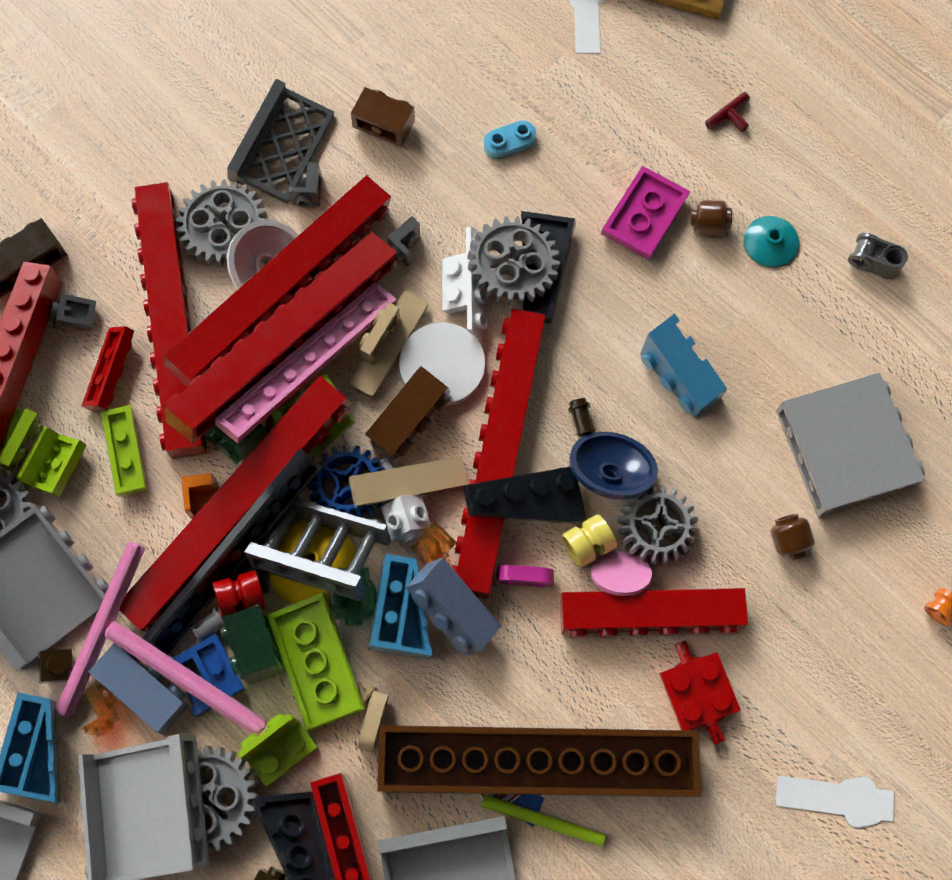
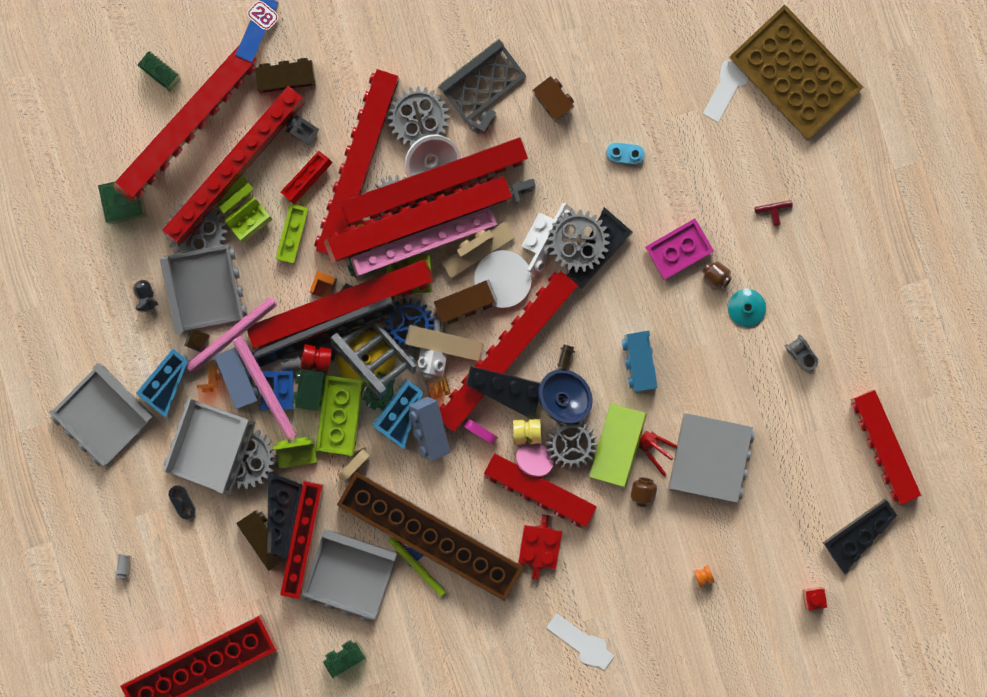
camera: 30 degrees right, 15 degrees up
none -> lime tile [589,403,647,487]
none -> red plant [639,431,677,476]

